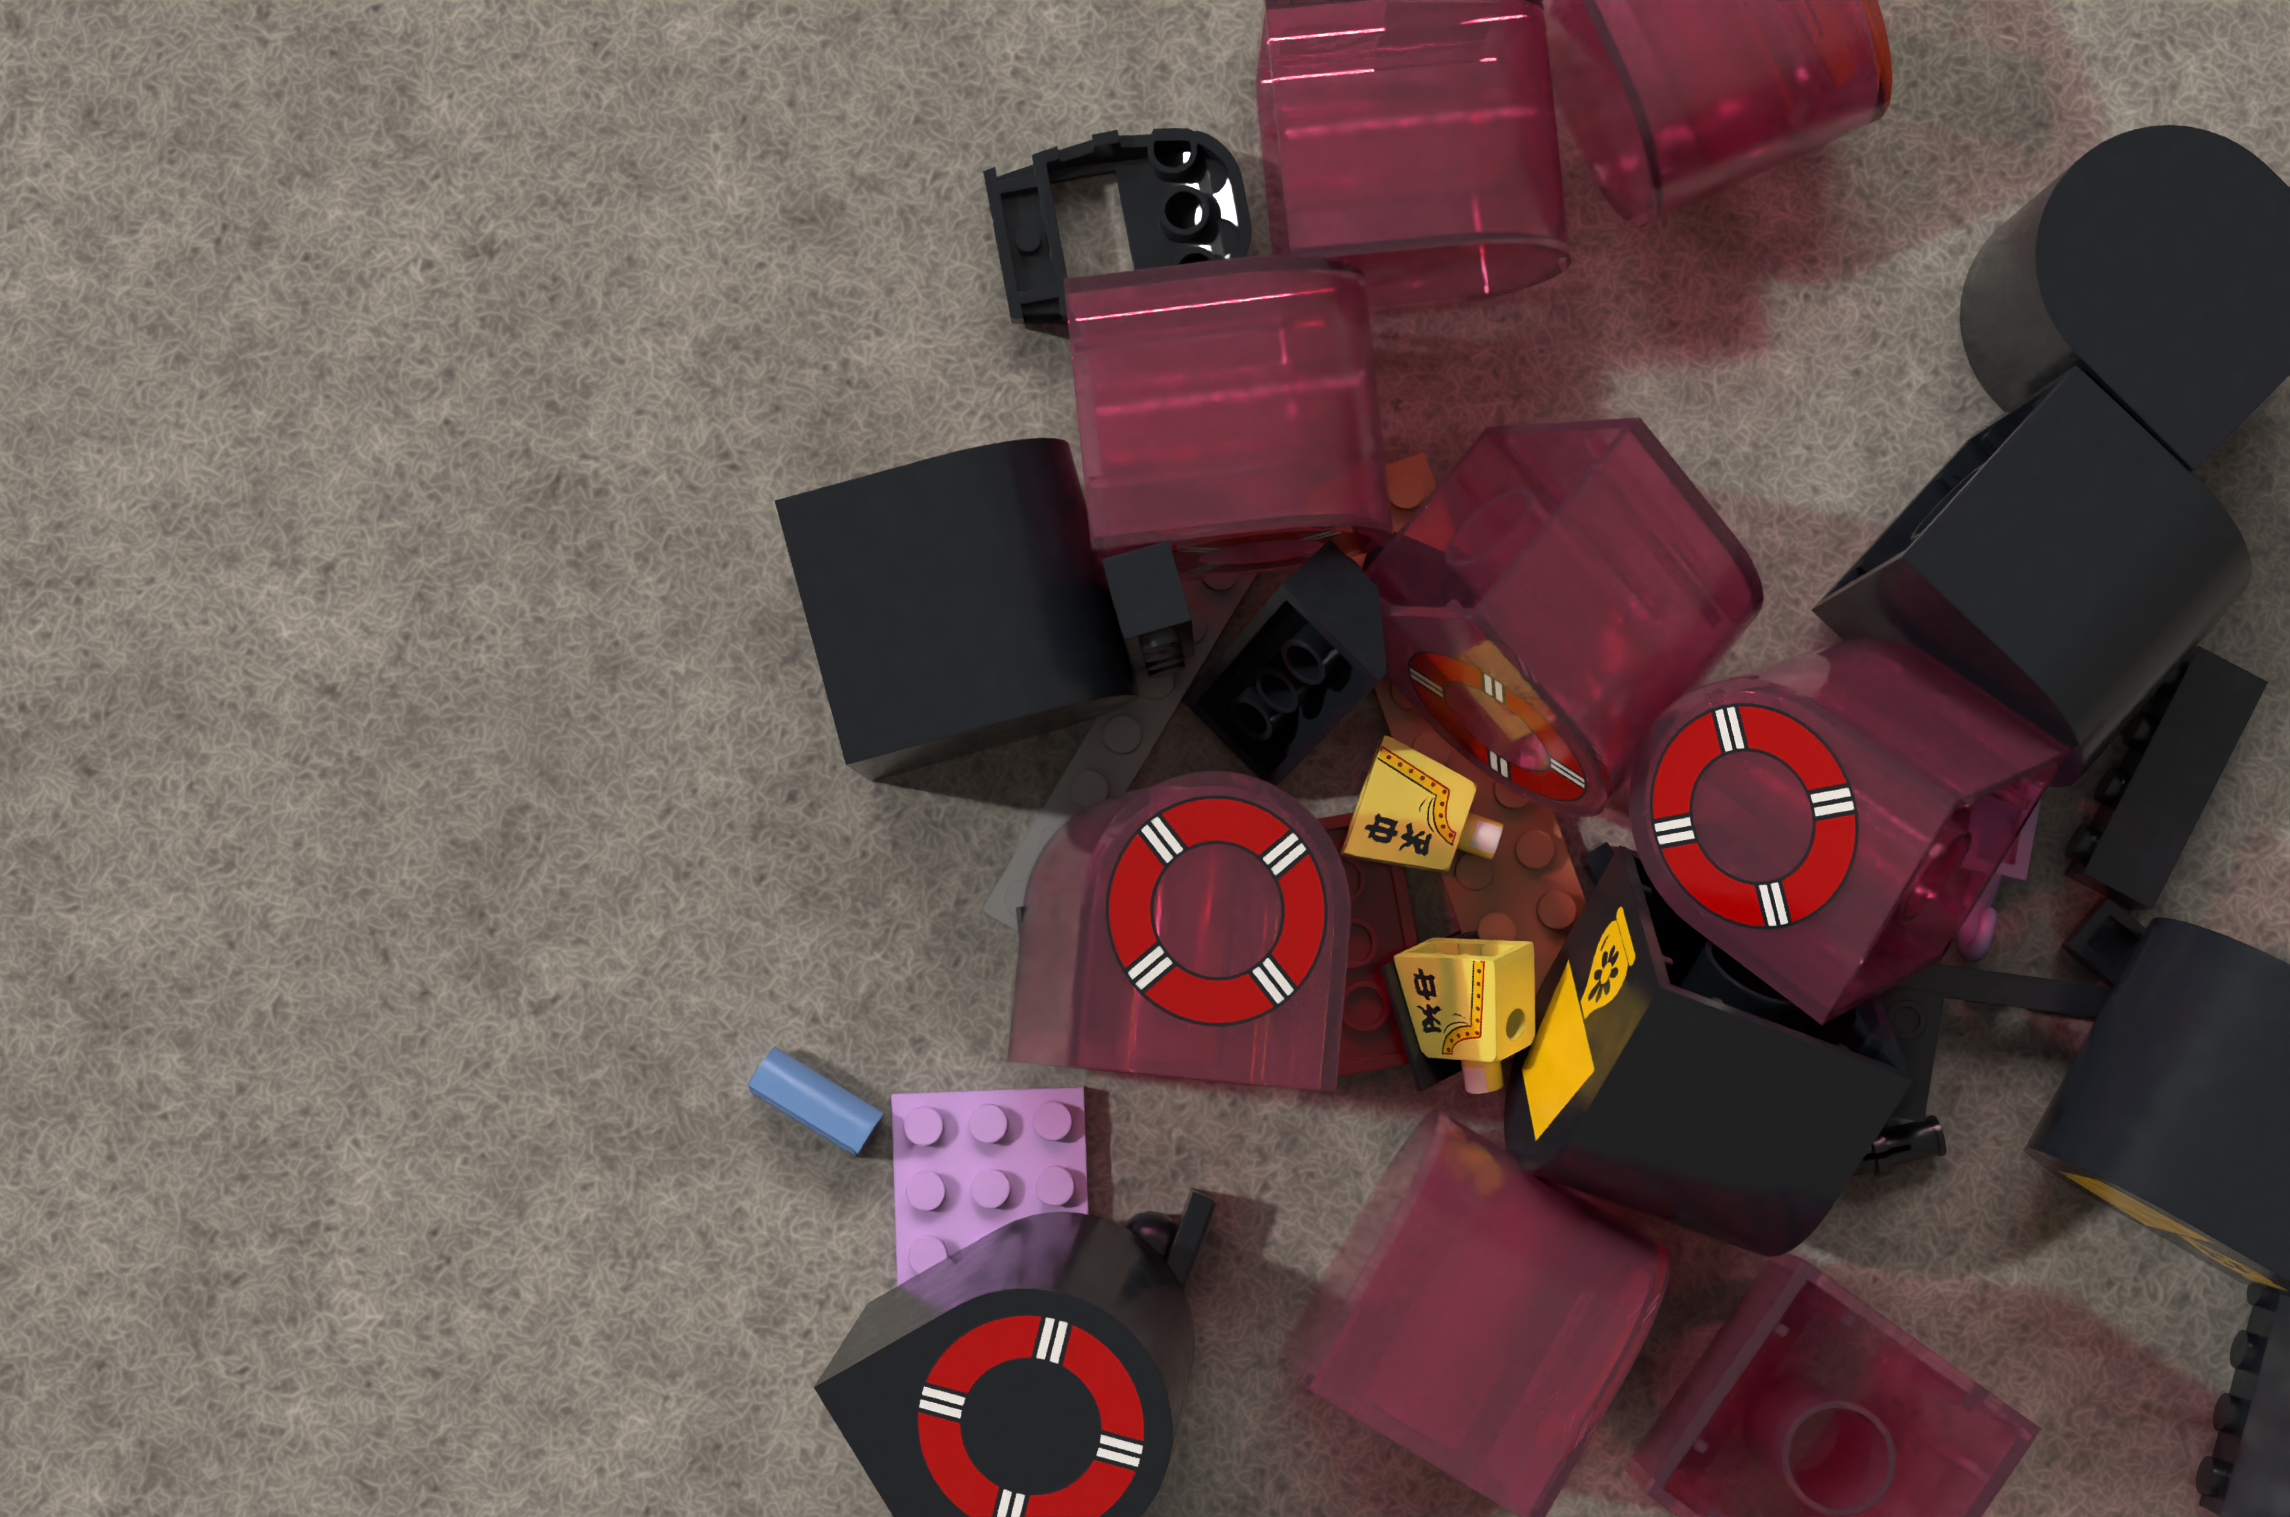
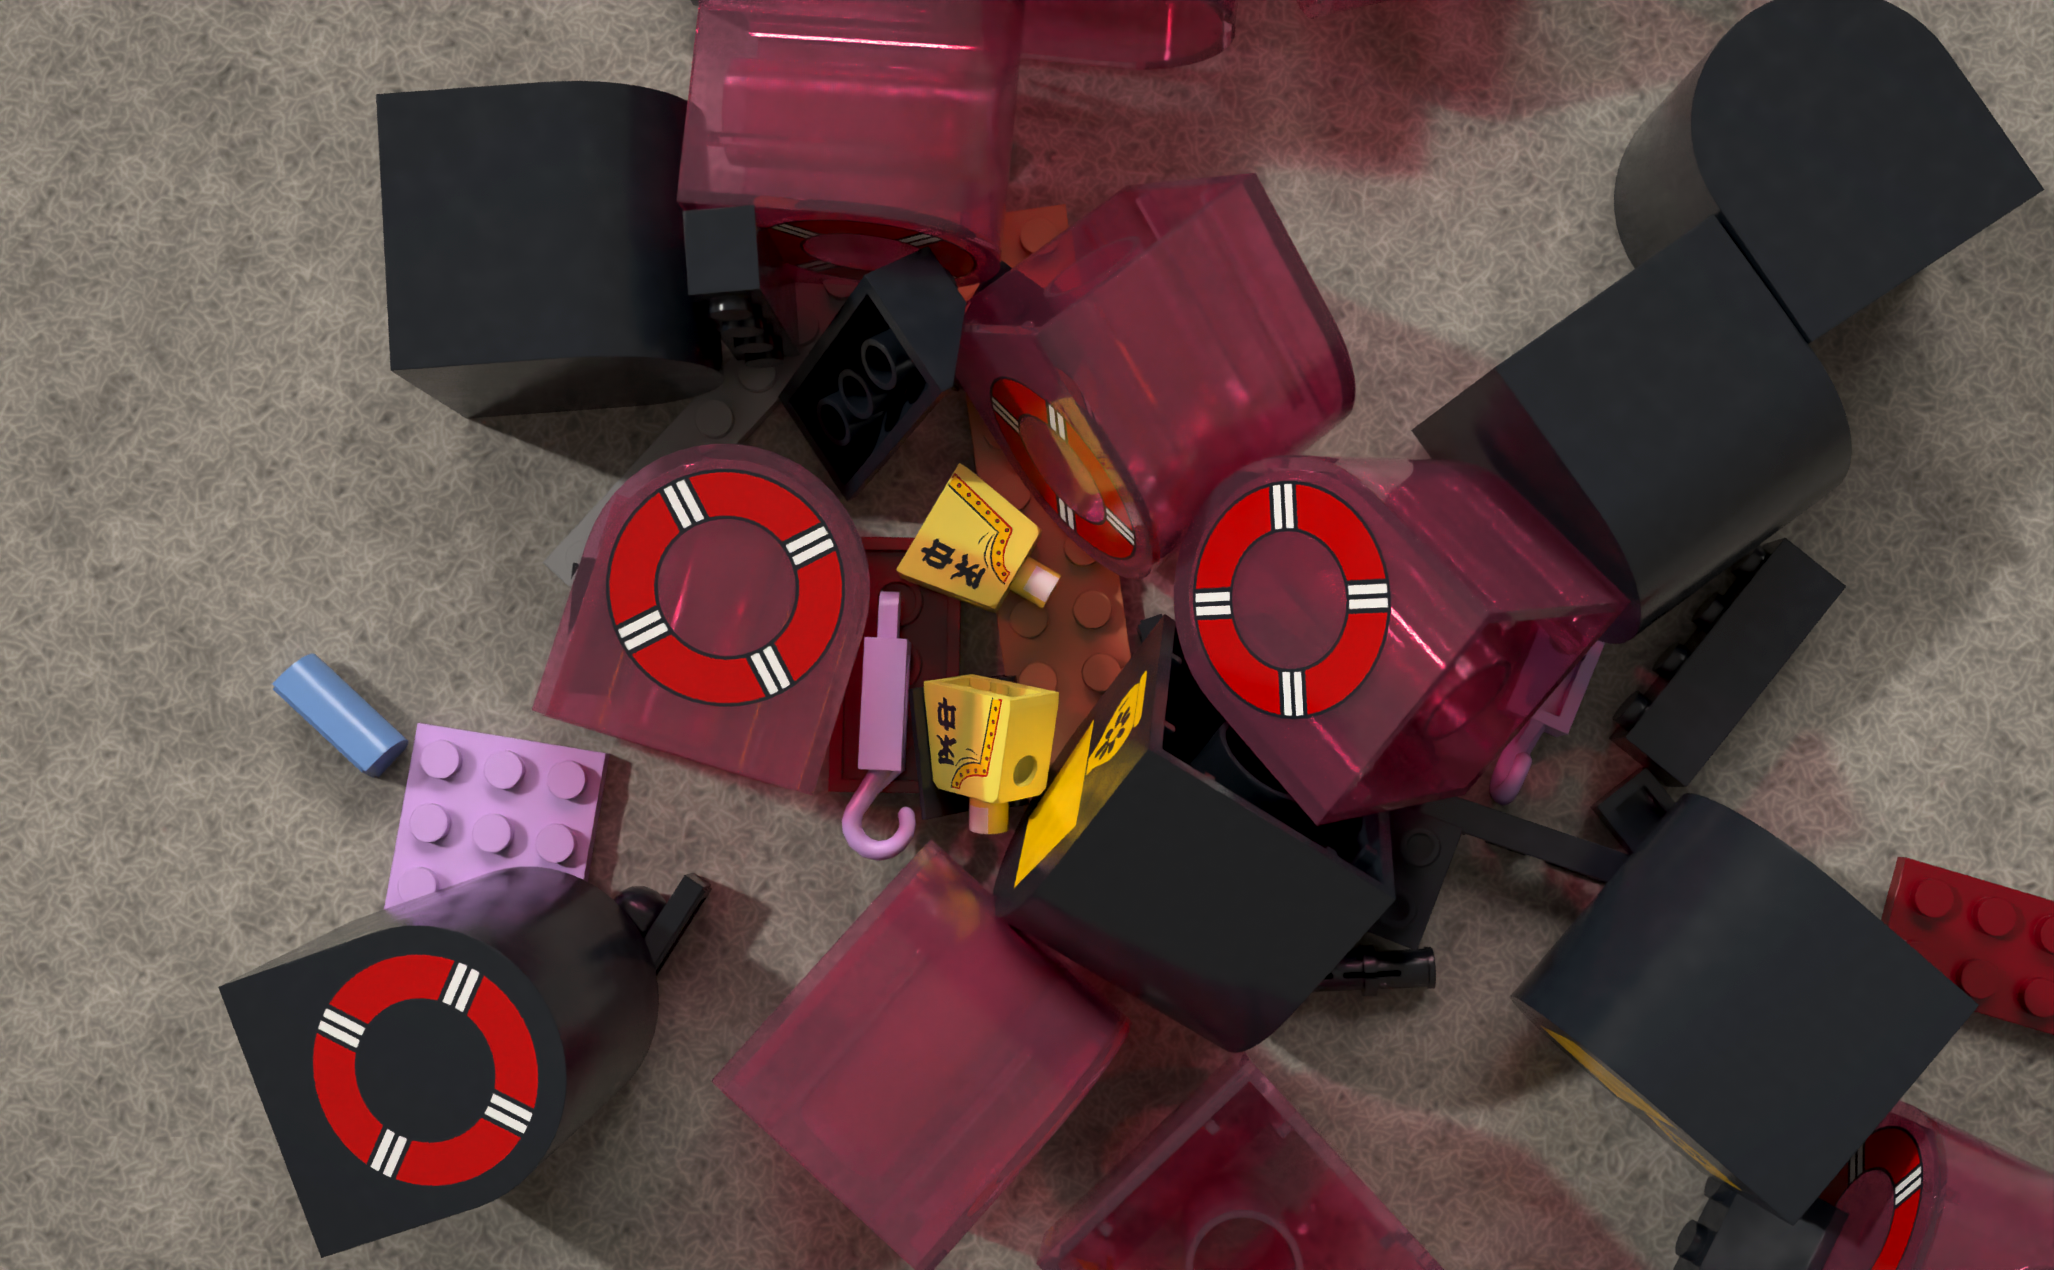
camera: 15 degrees right, 0 degrees up
none -> lavender piece [842,591,916,861]

